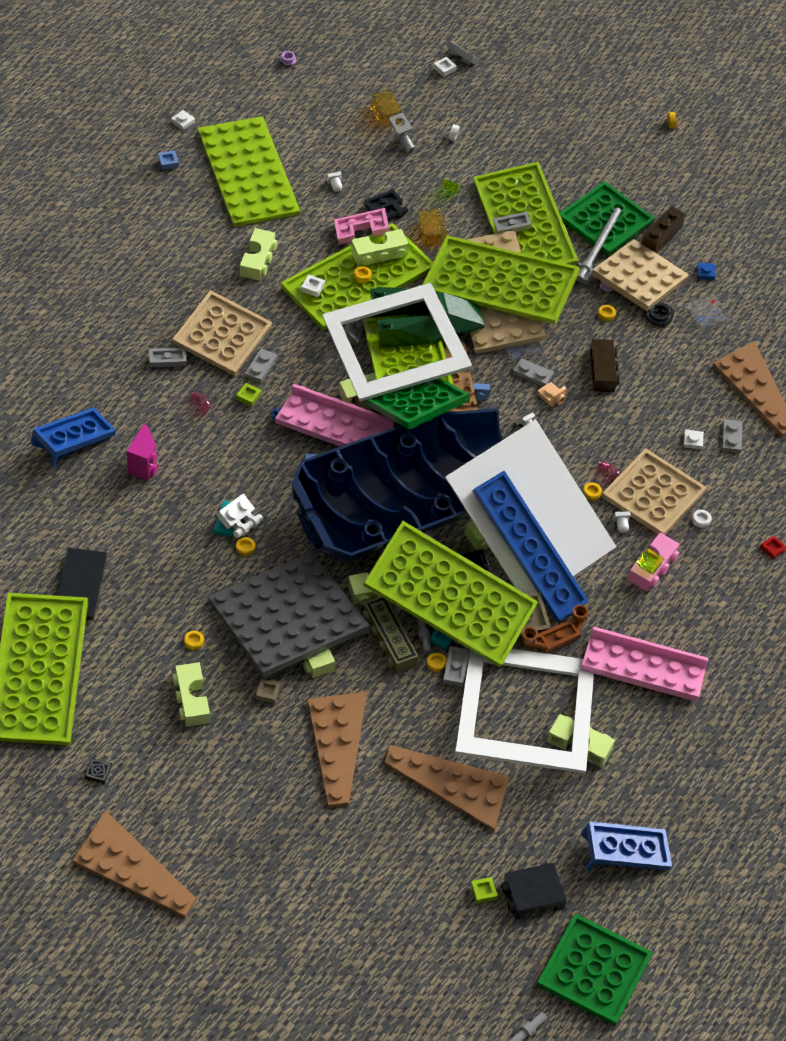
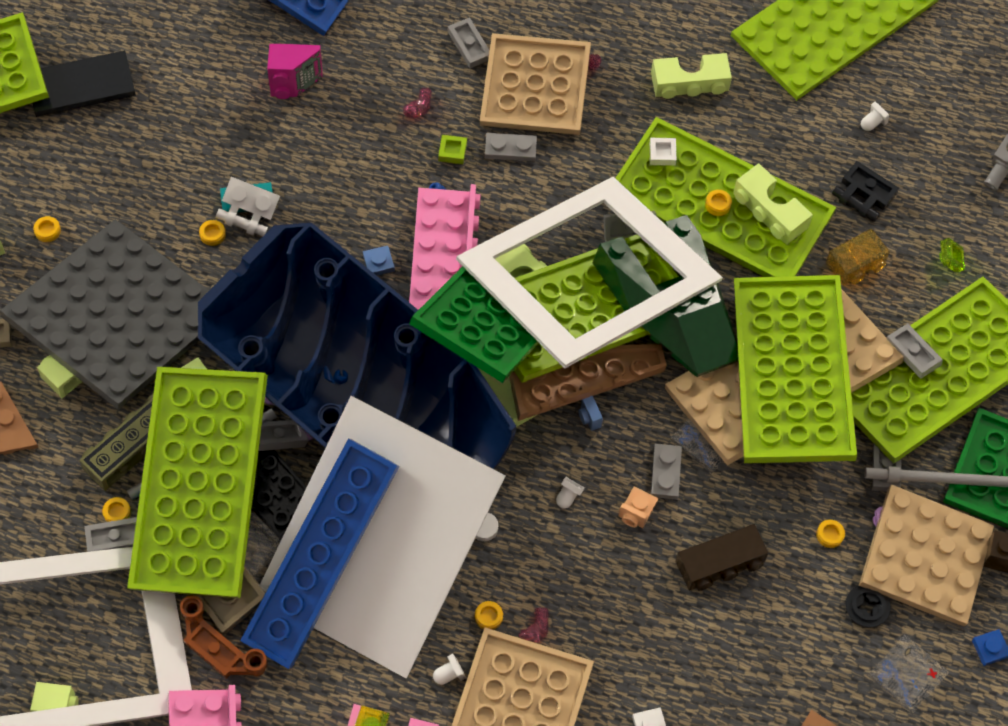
camera: 70 degrees right, 10 degrees up
bright pink plate [334,208,390,245] -> none

